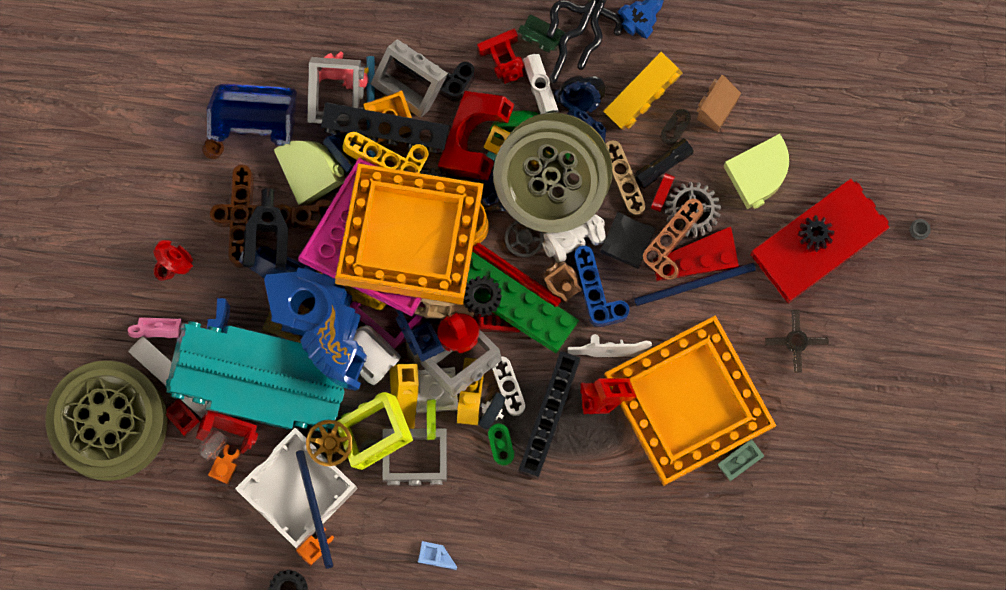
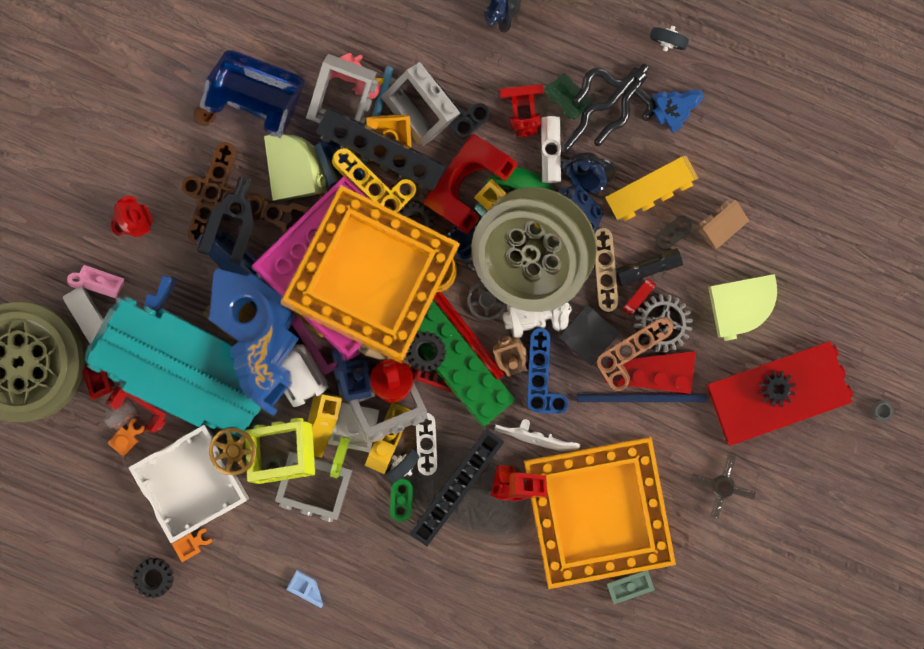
camera: 15 degrees right, 10 degrees up
dark blue piece [296,450,334,569] -> none

